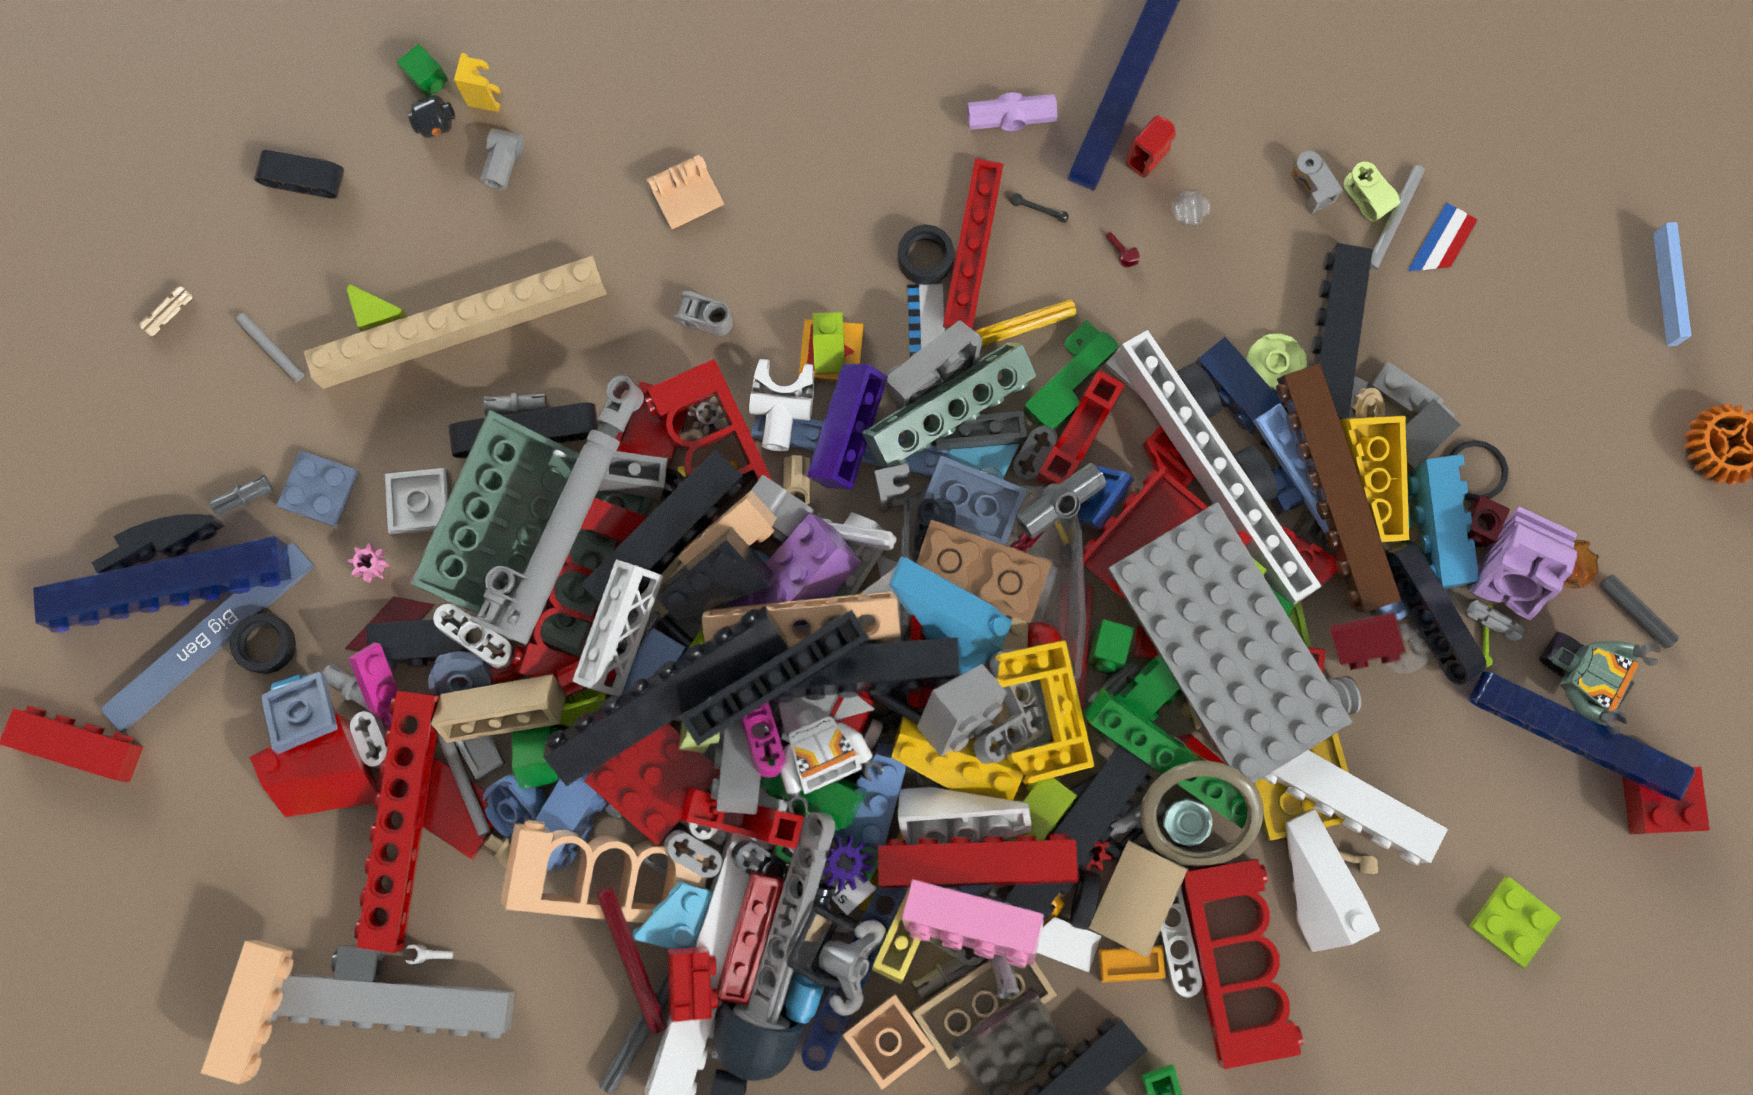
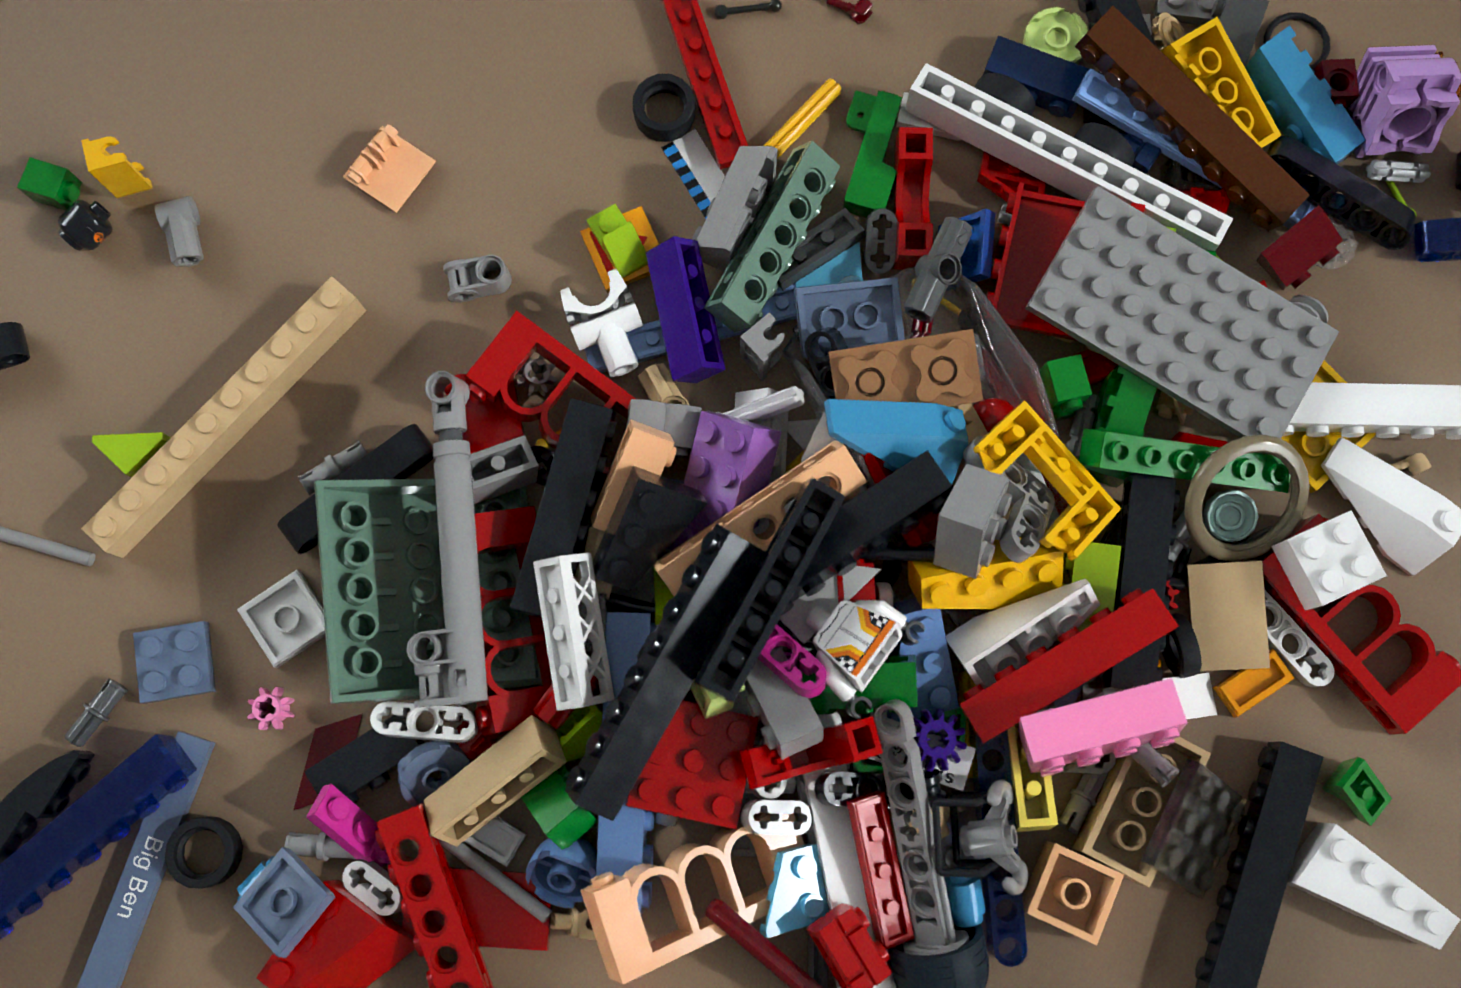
camera: 30 degrees left, 0 degrees up
none -> white brick [1271,510,1387,611]

